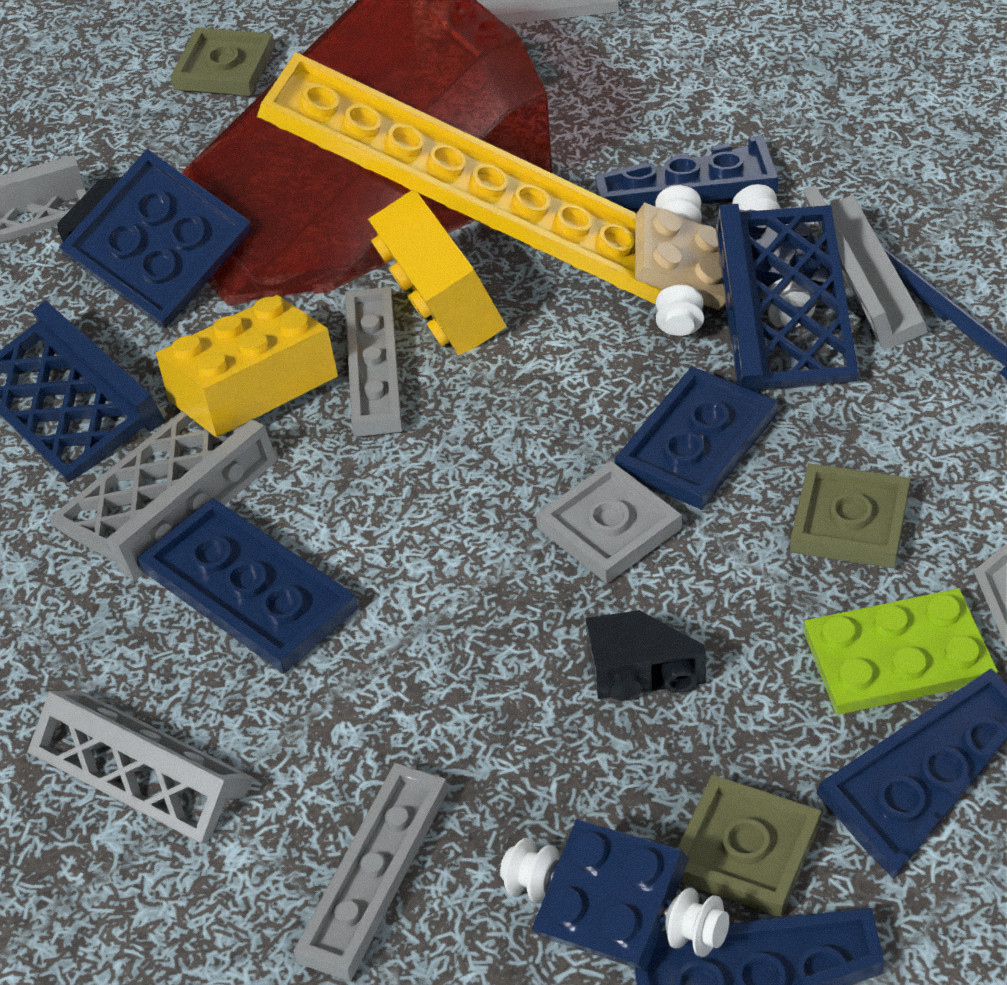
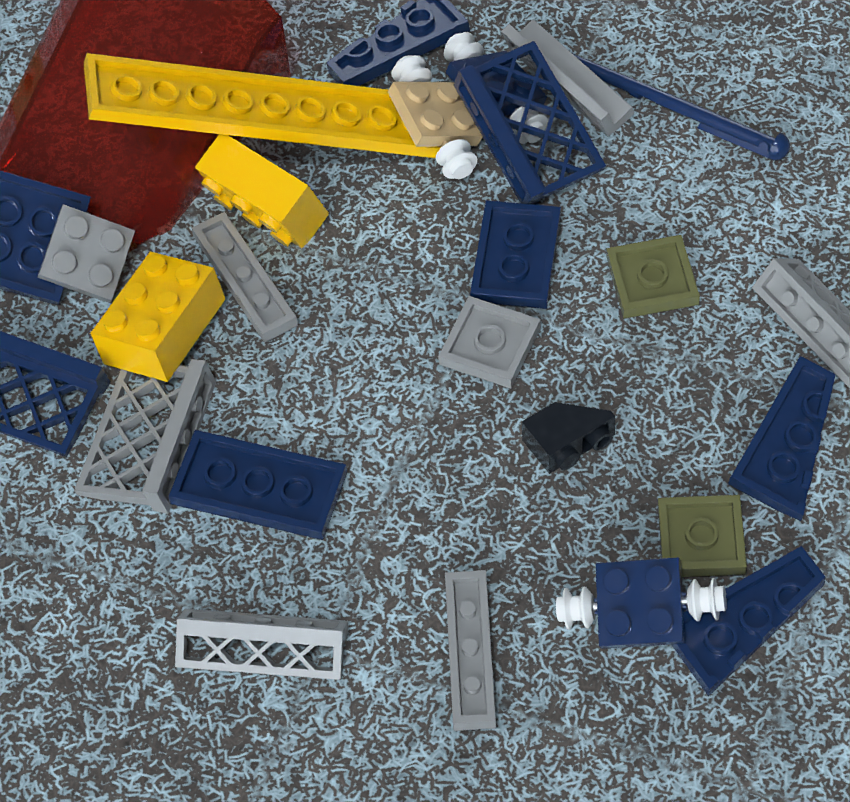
camera: 25 degrees left, 10 degrees up
lime plate [803,588,998,715] -> none
none -> light grey plate [37,204,135,302]

